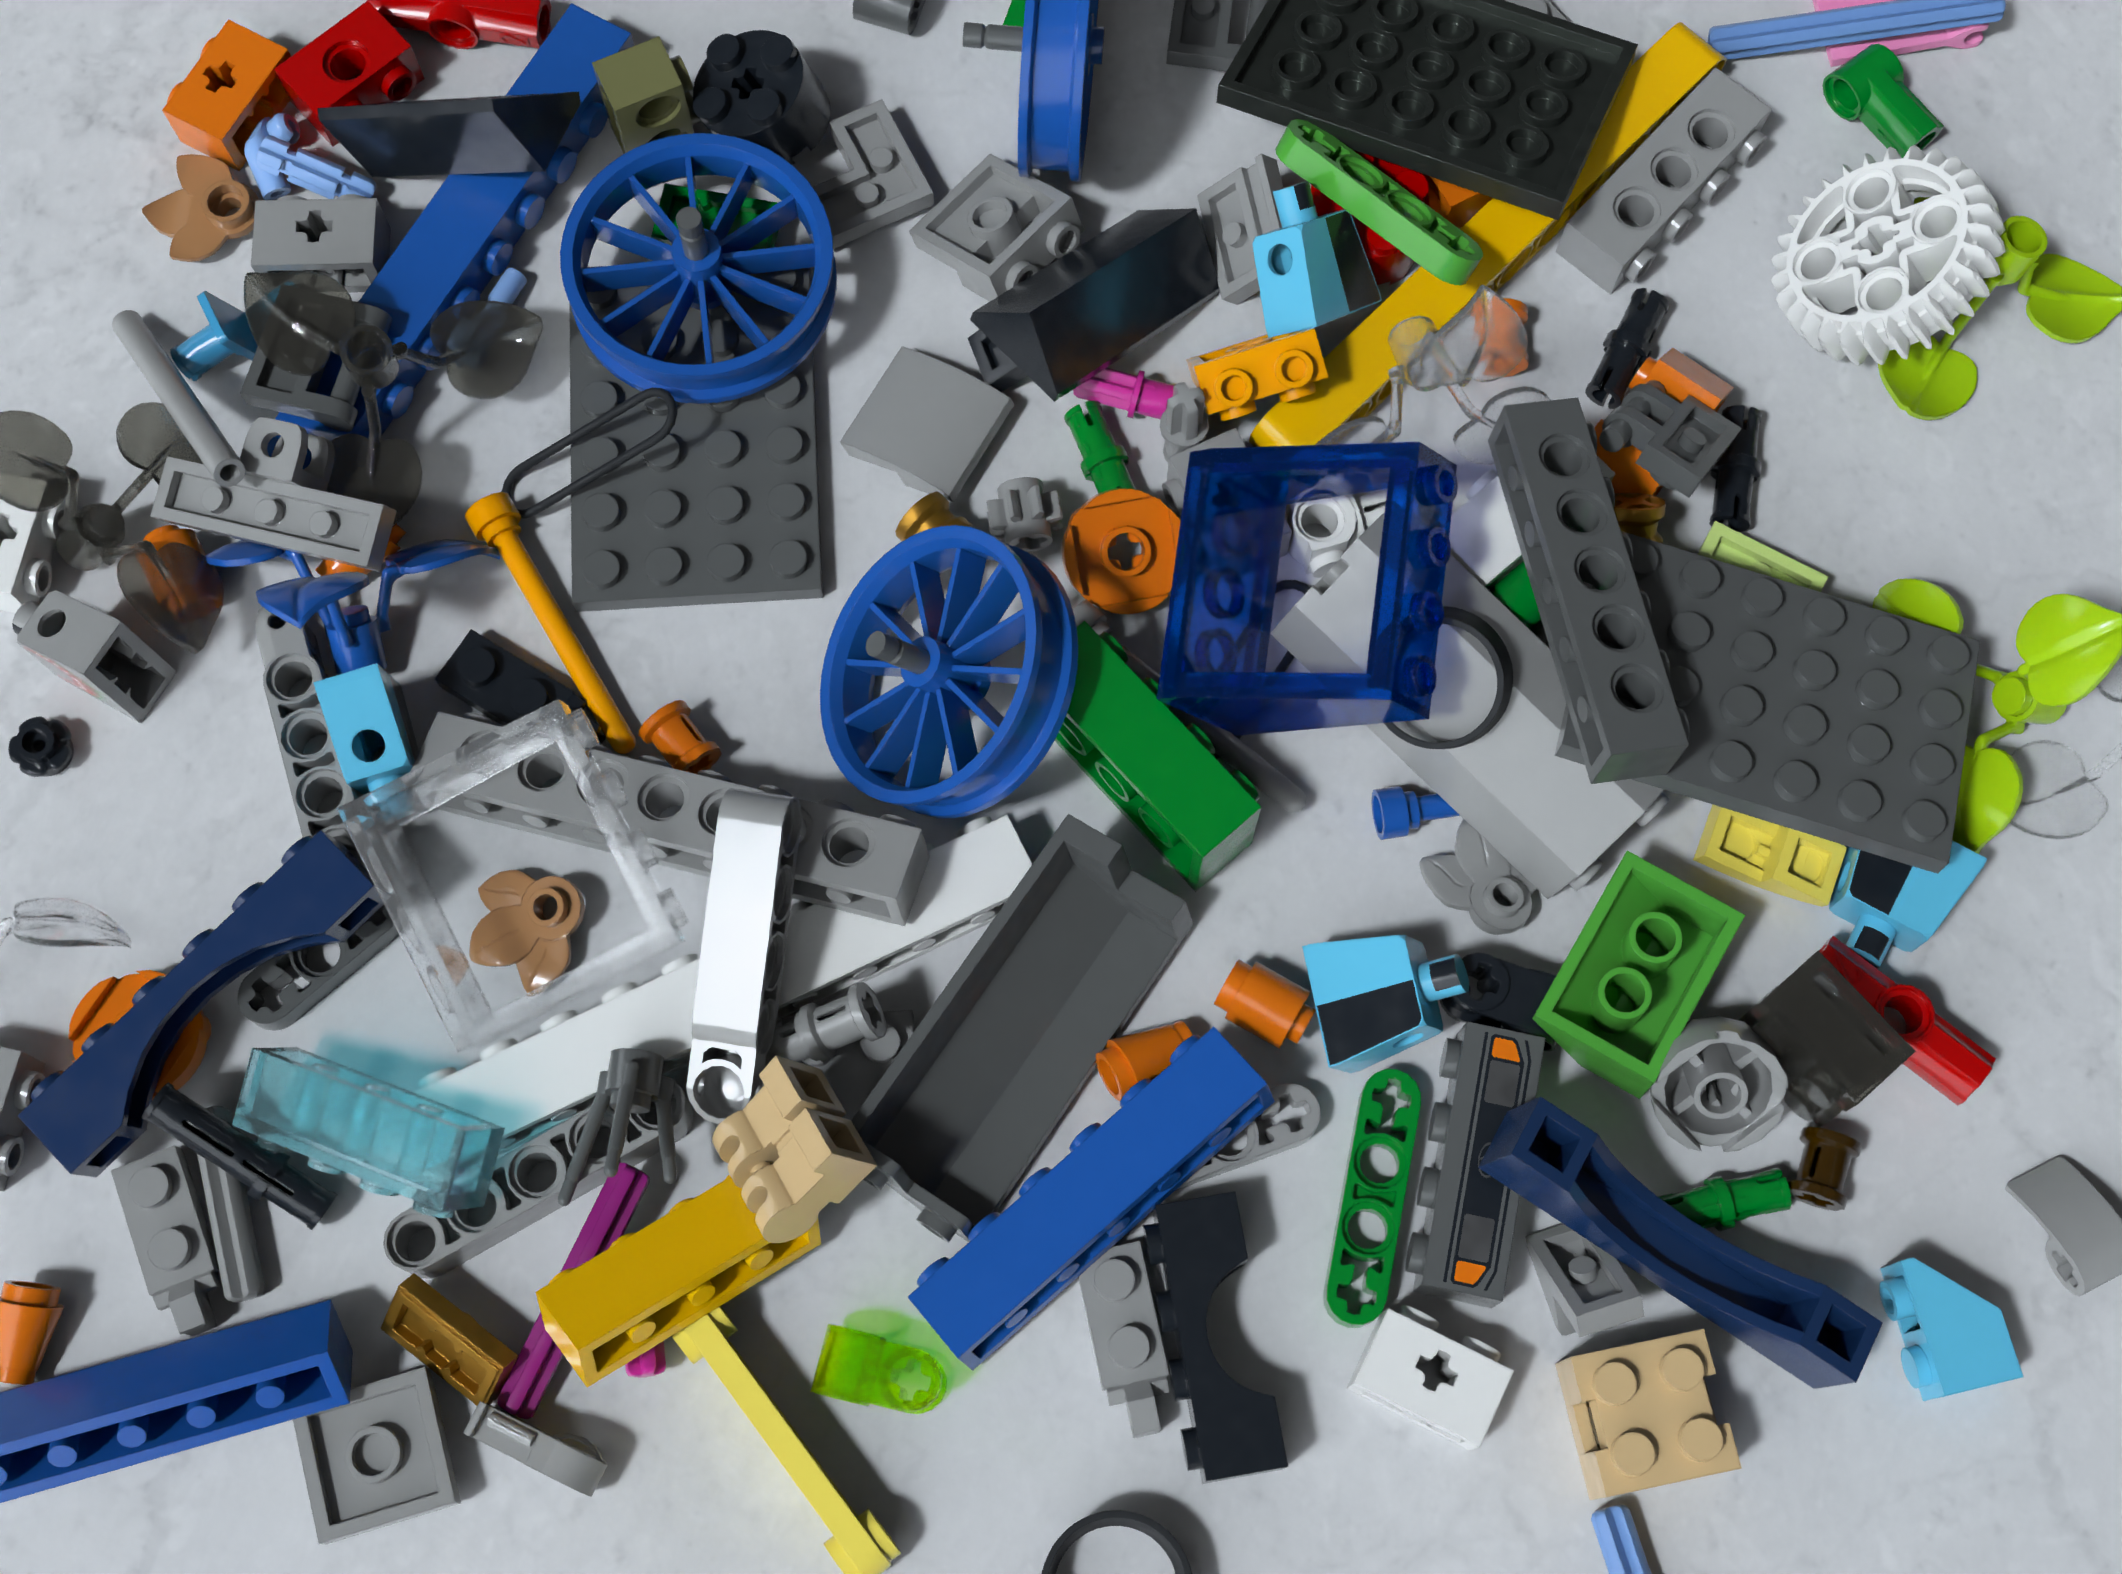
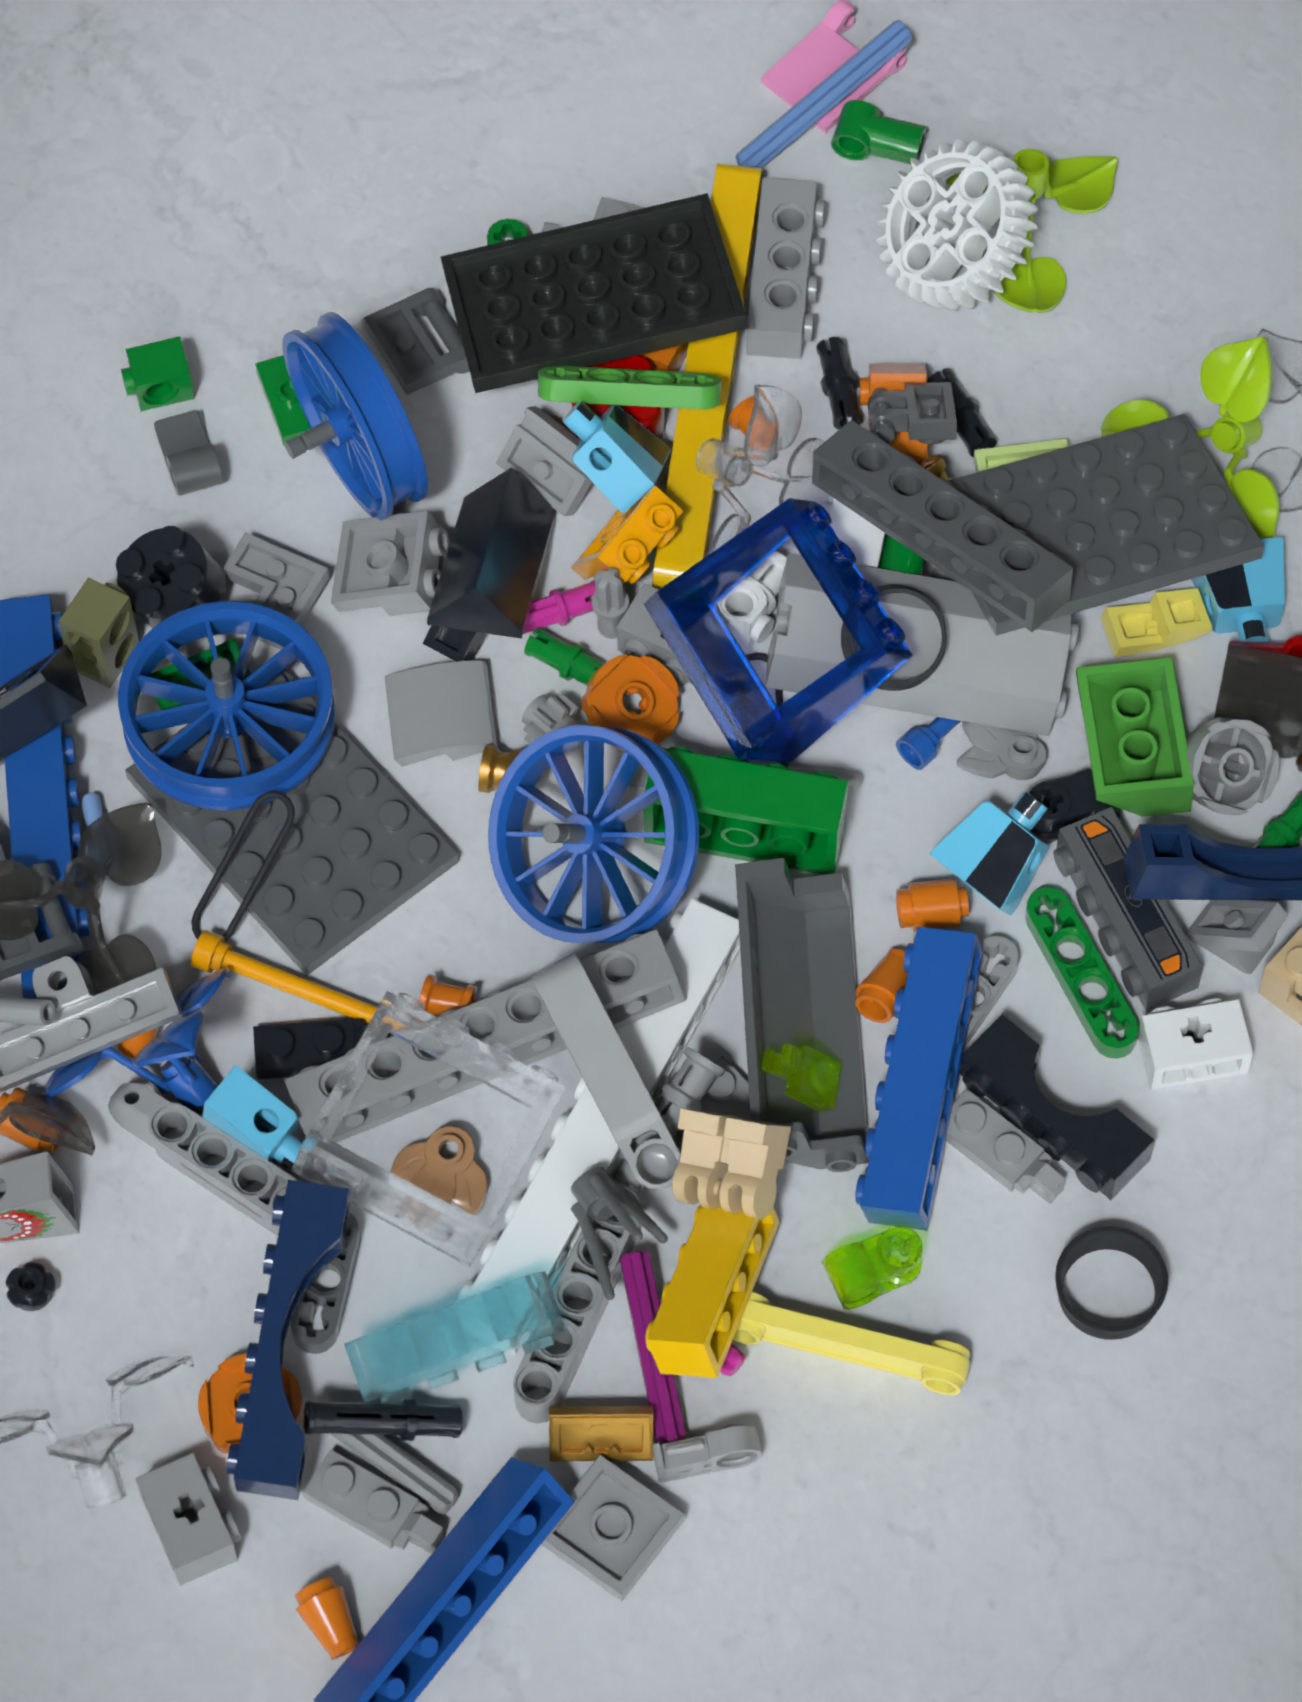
camera: 35 degrees left, 10 degrees down
none -> clear neon green plate [761,1044,841,1113]

